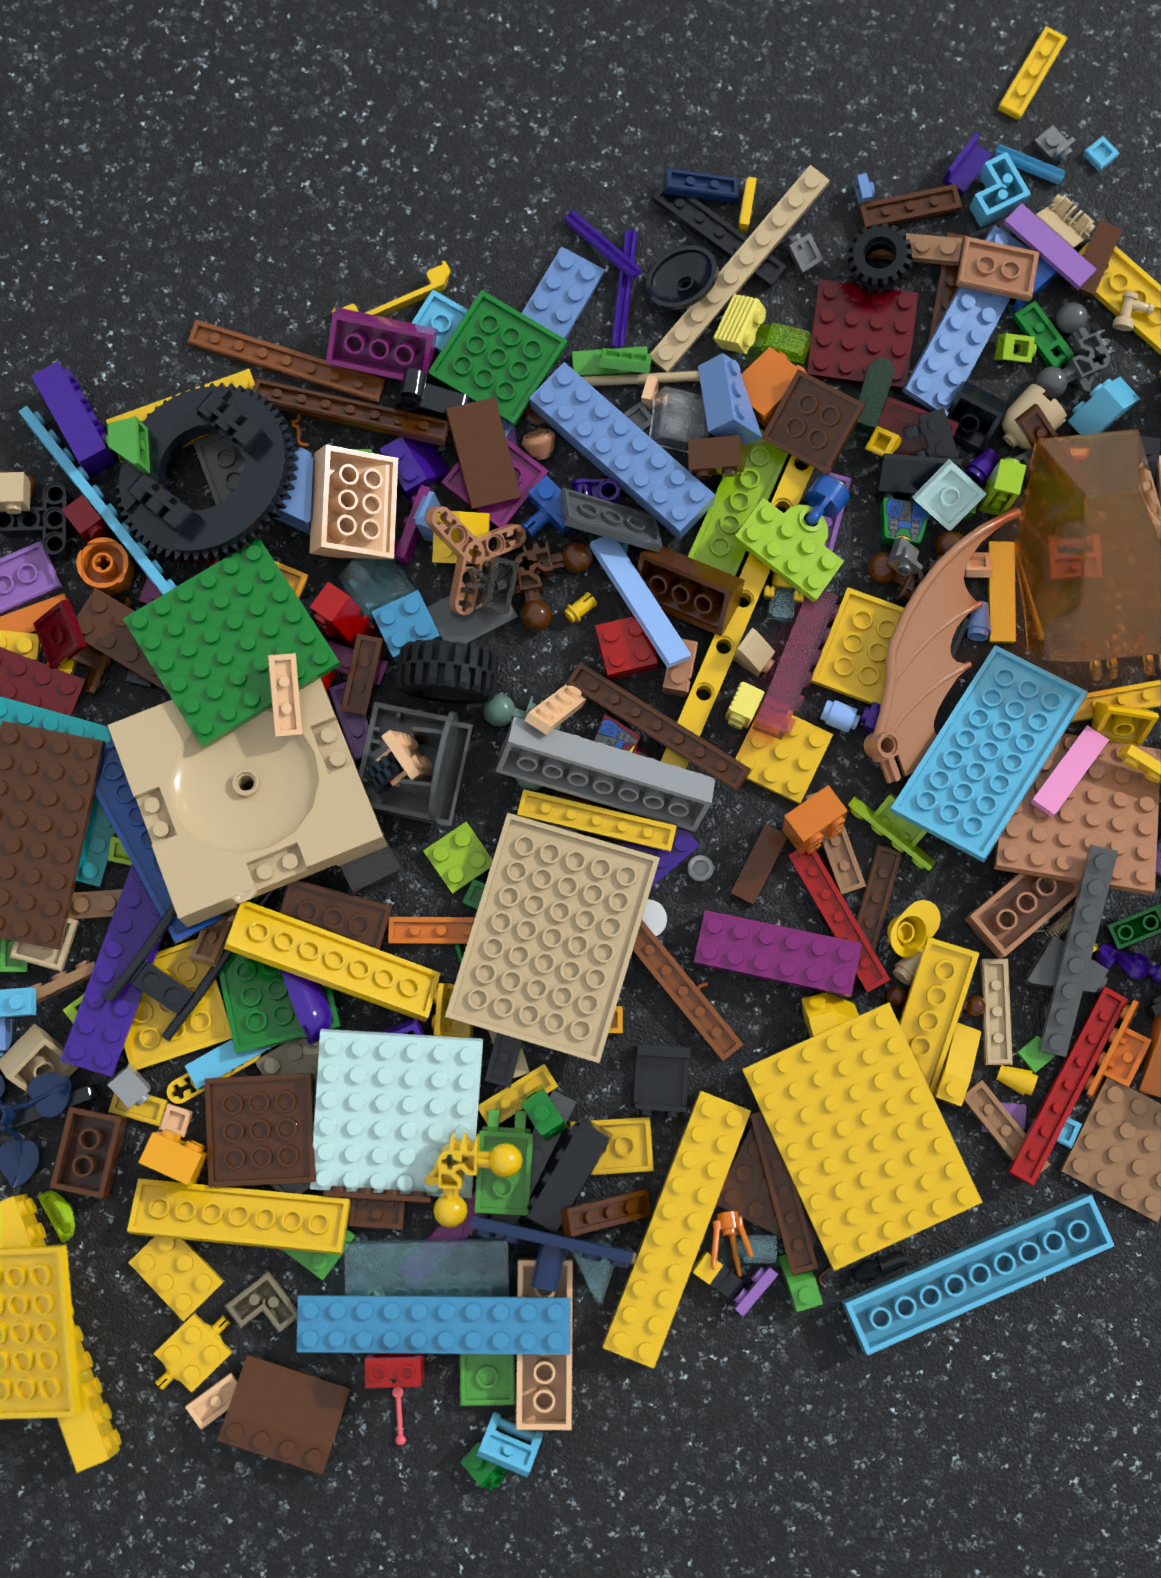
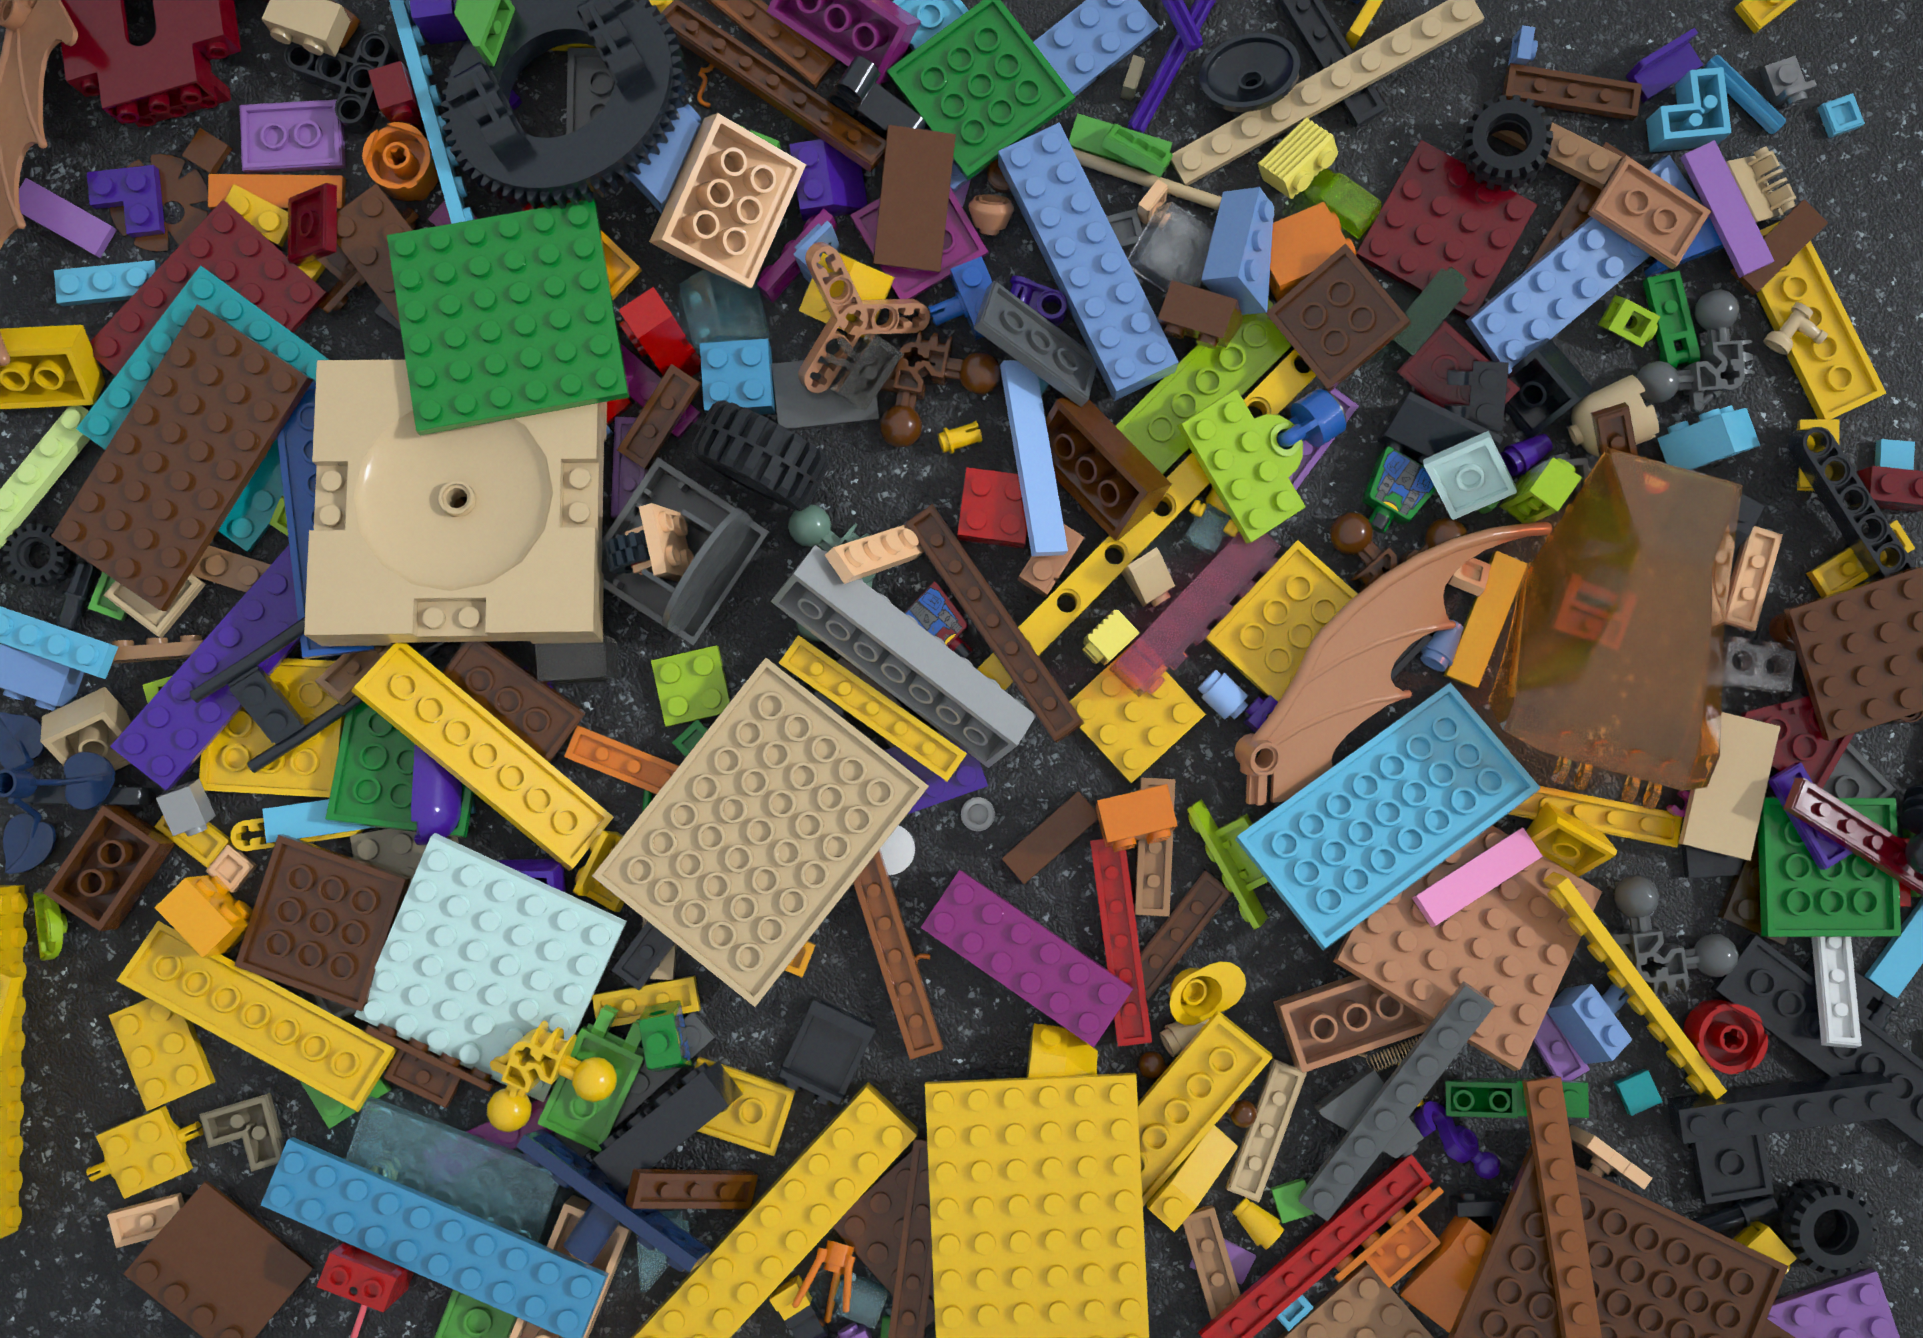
camera: 20 degrees right, 5 degrees up
light nougat plate [268,653,302,737] -> none
flat silver bracket [782,231,823,273] -> none
yellow slope [865,426,902,457] -> none
flat silver bracket [887,537,923,578] -> none
none -> dark tan tile [1120,55,1145,101]

